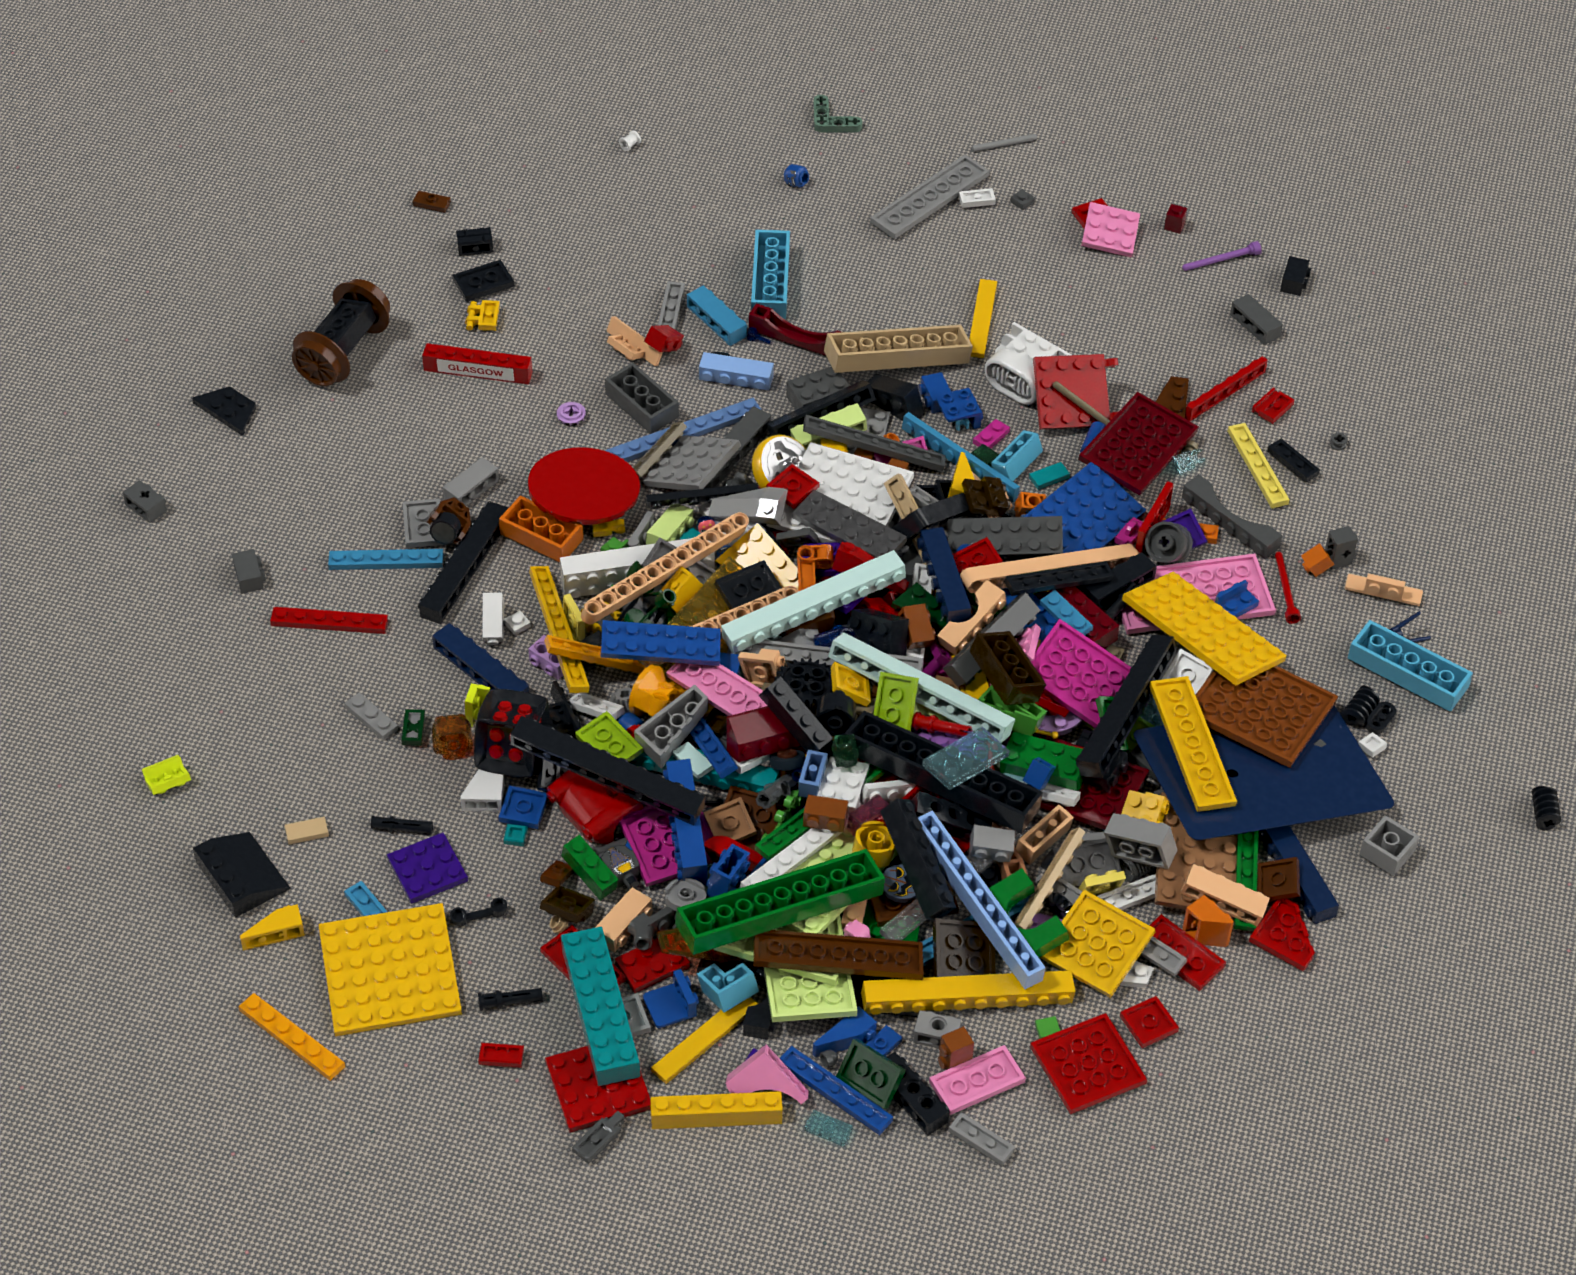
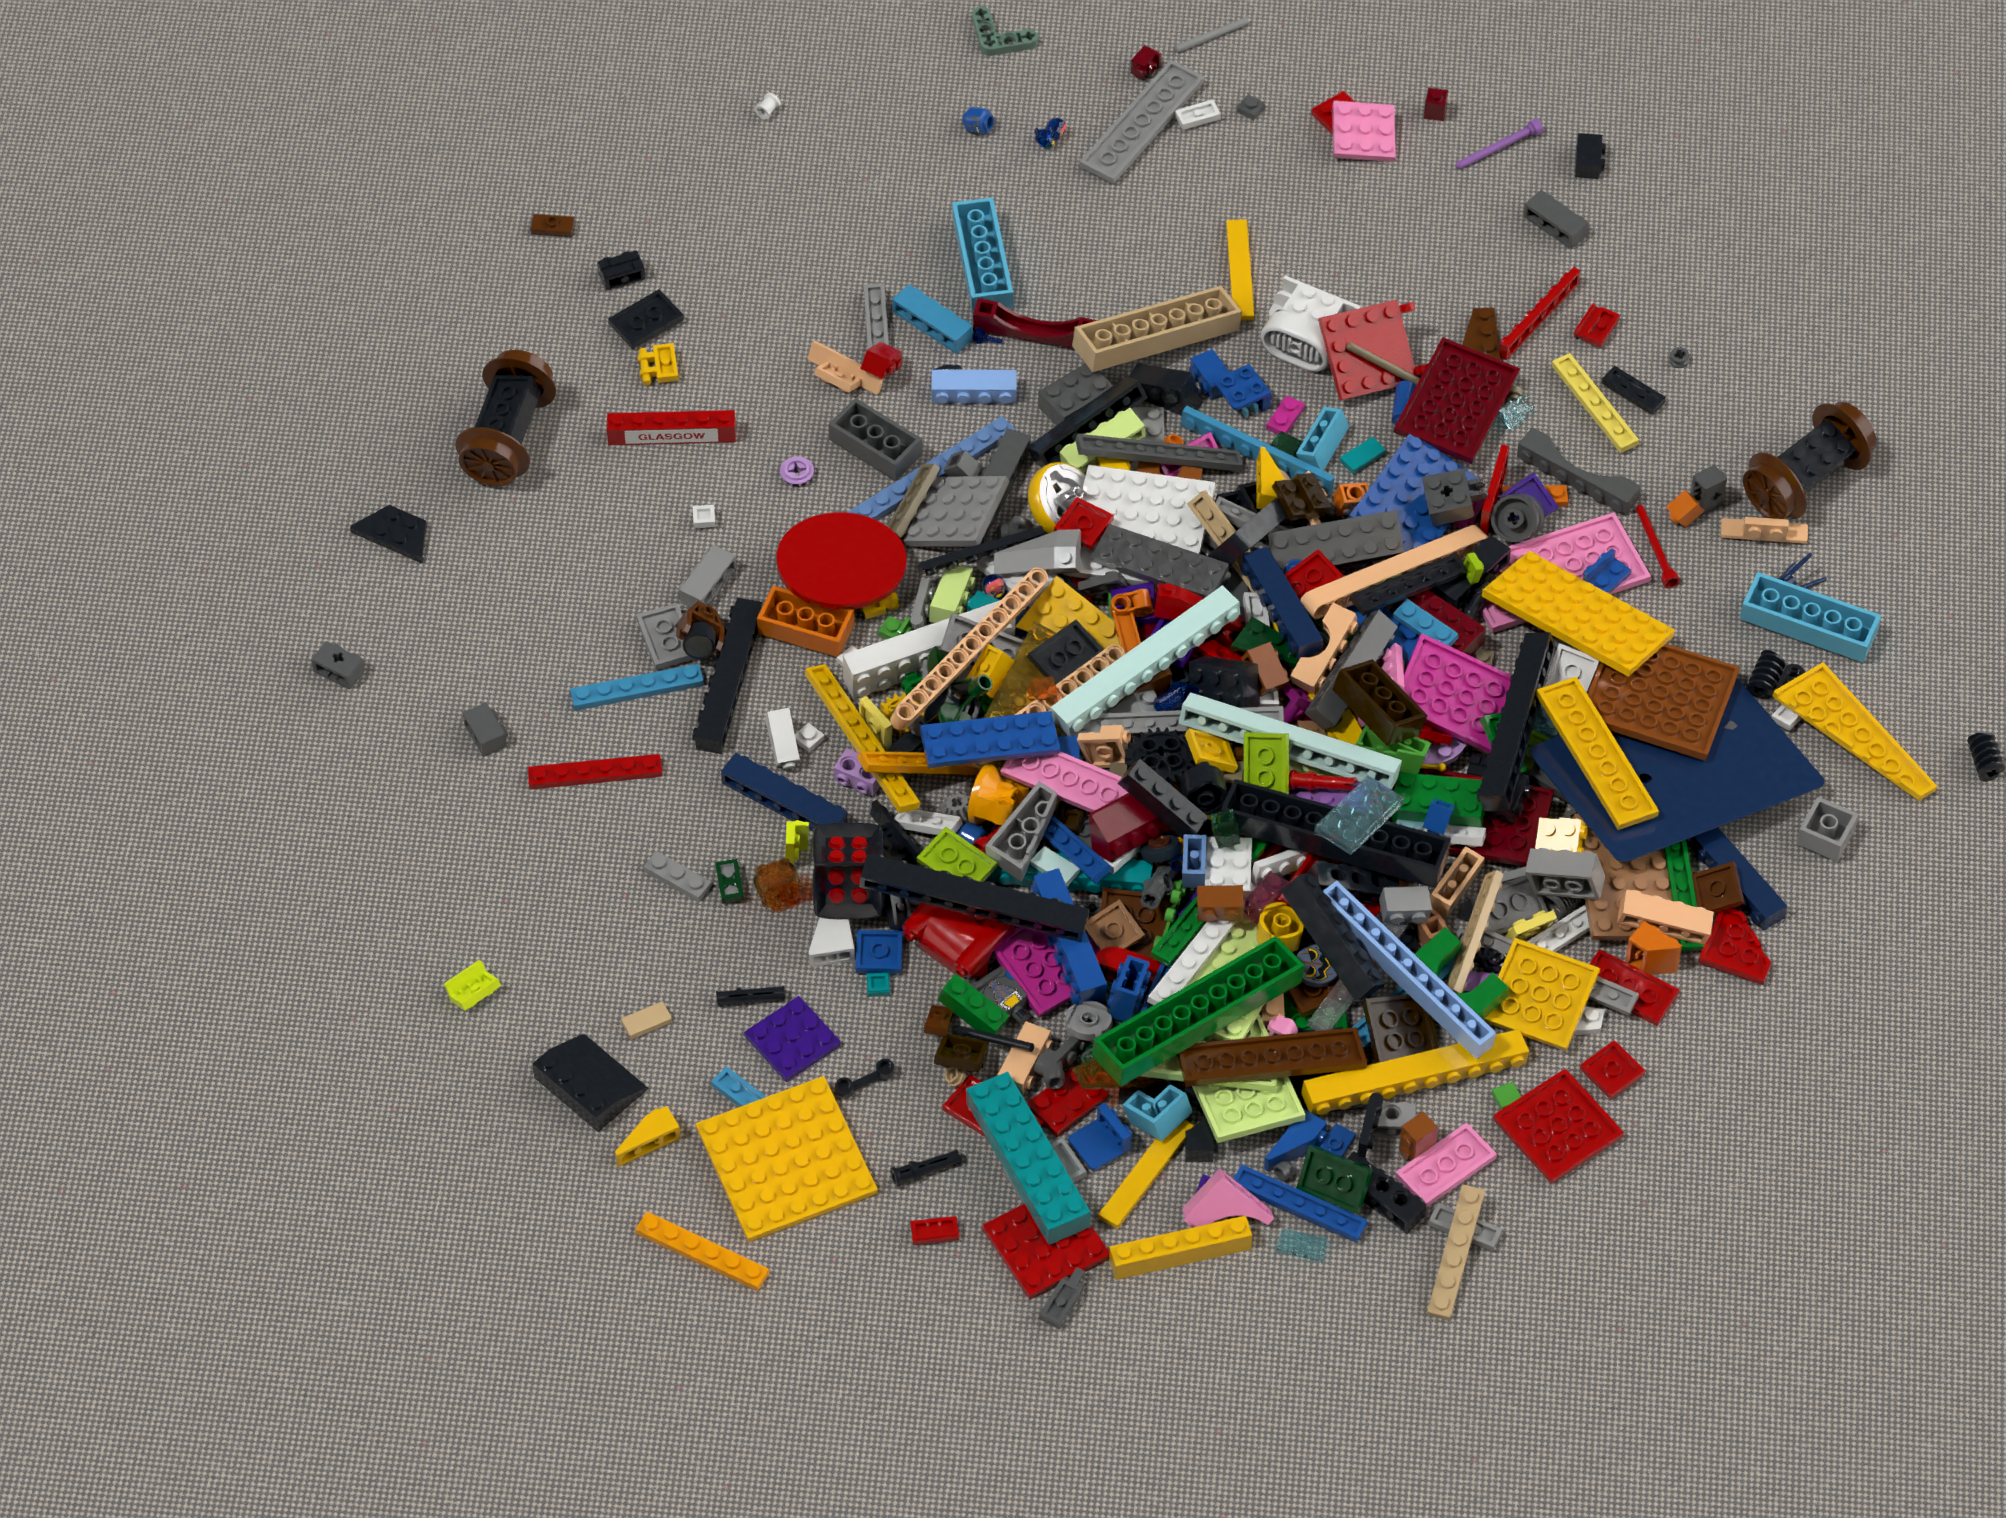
camera: 10 degrees left, 5 degrees up
none -> white plate [693,505,716,528]
none -> dark grey brick [944,450,982,477]
none -> black bar [954,1025,1034,1052]
none -> clear orange bracket [1026,676,1058,701]
none -> clear blue animal [1034,117,1066,150]
none -> dark red brick [1131,45,1161,80]
none -> black hinge [1357,1092,1384,1158]
none -> dark grey hinge [1422,468,1488,526]
none -> tan plate [1427,1184,1485,1321]
none -> lime plate [1463,552,1484,584]
none -> reddish brown brick [1743,402,1876,519]
none -> yellow wing [1772,662,1937,801]

